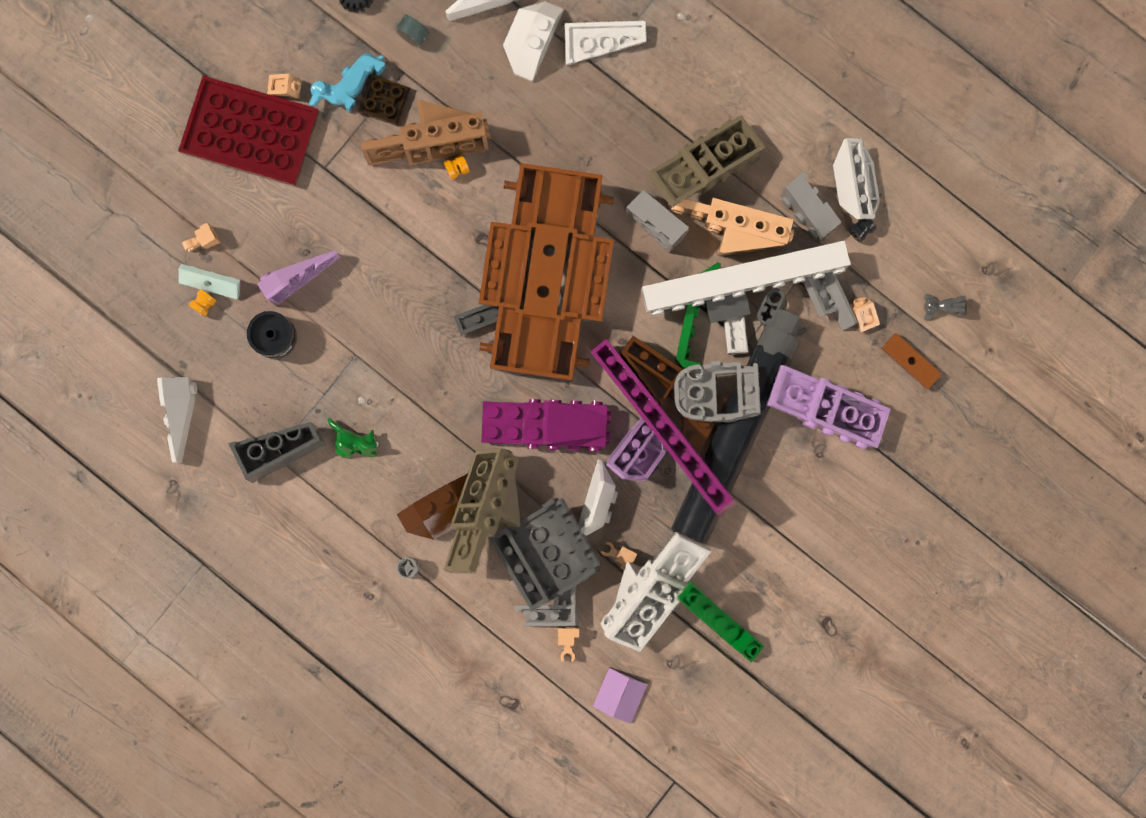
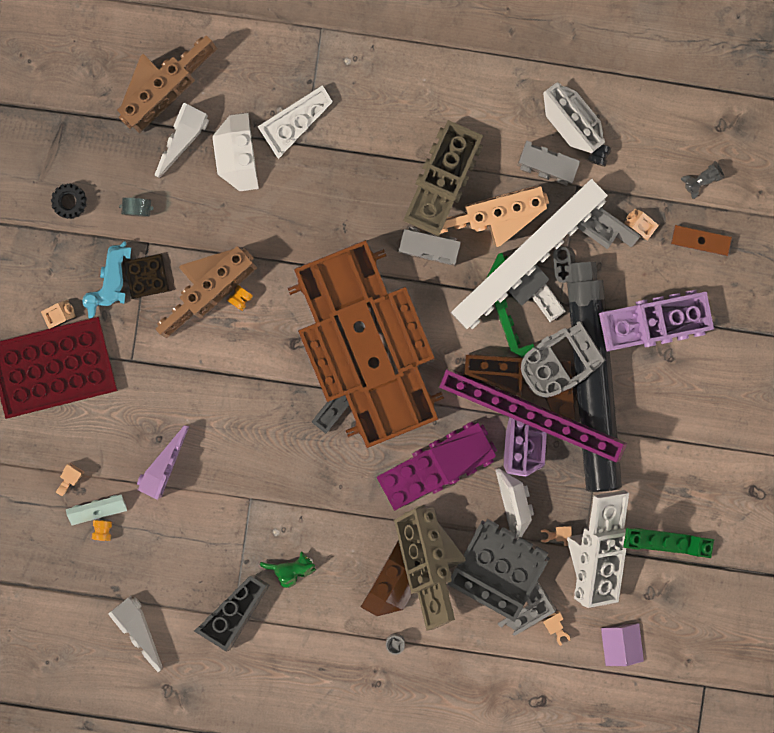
camera: 35 degrees left, 5 degrees up
black wheel [247,311,297,359] -> none

